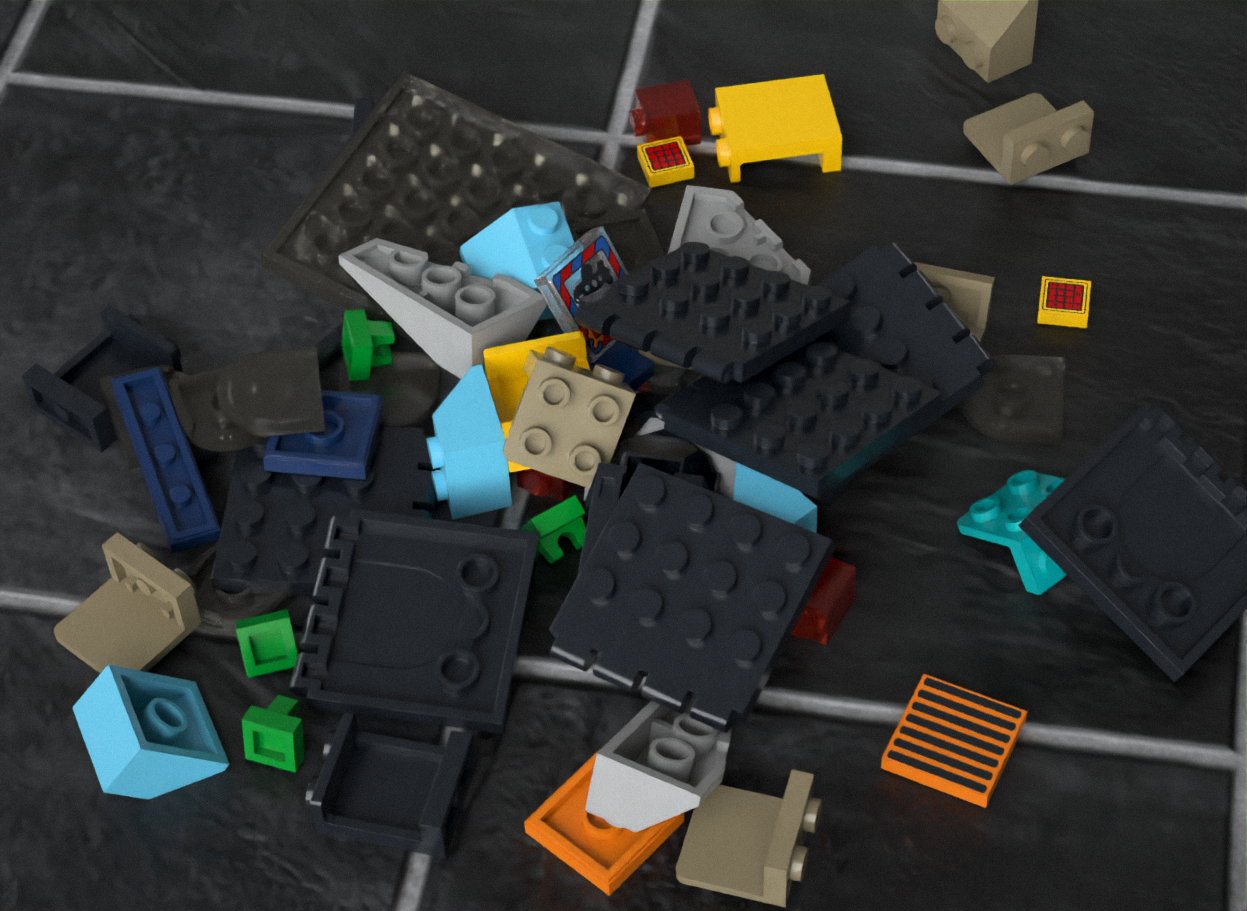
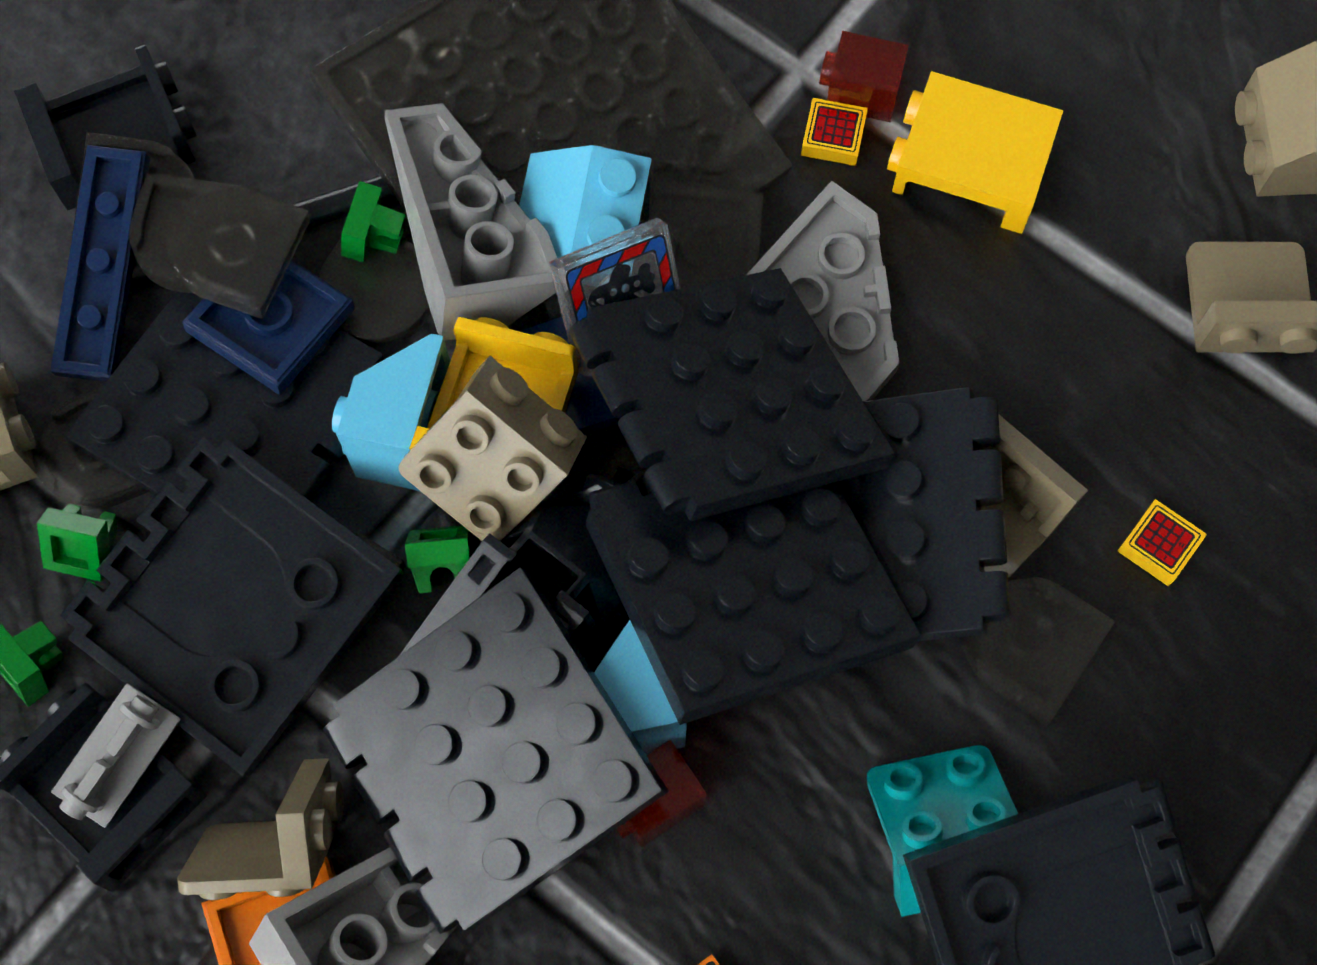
camera: 25 degrees right, 20 degrees up
none -> light grey hinge [51,683,181,828]
none -> dark tan bracket [177,758,344,900]

